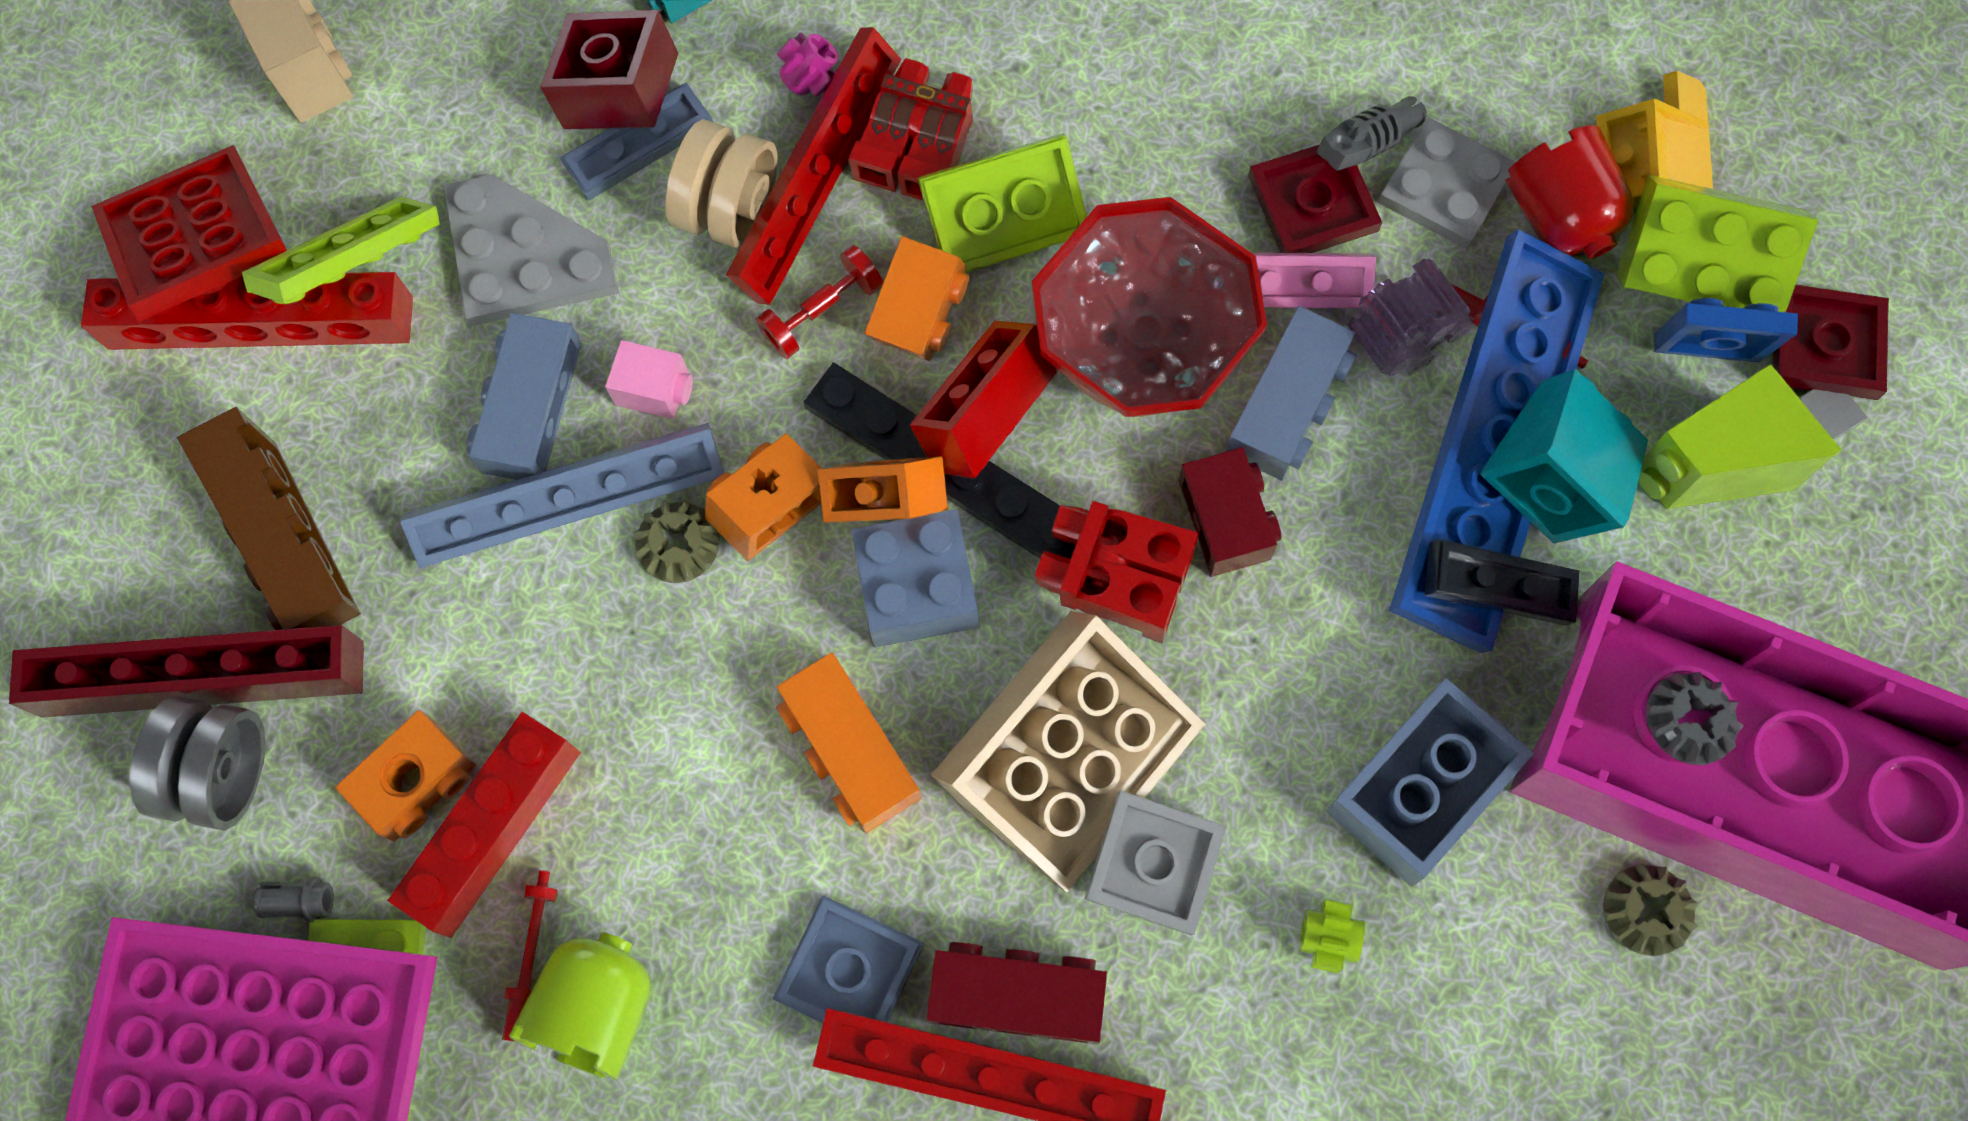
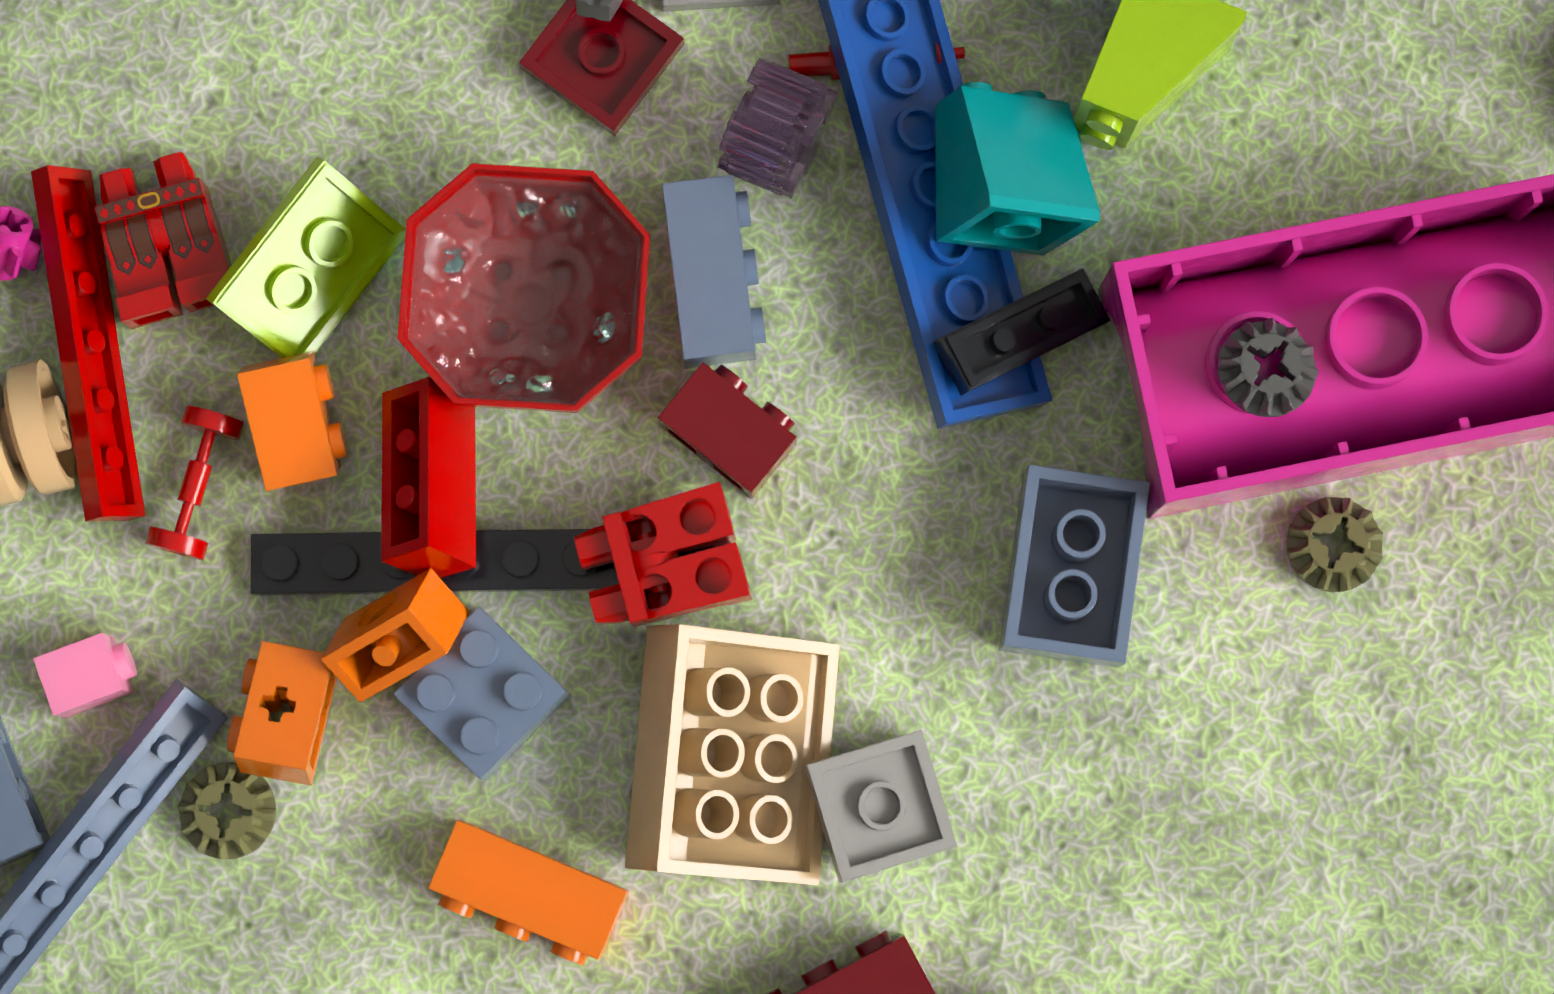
camera: 40 degrees left, 10 degrees up
bright pink plate [1217,253,1376,308] -> none
lime gear [1299,899,1365,973] -> none

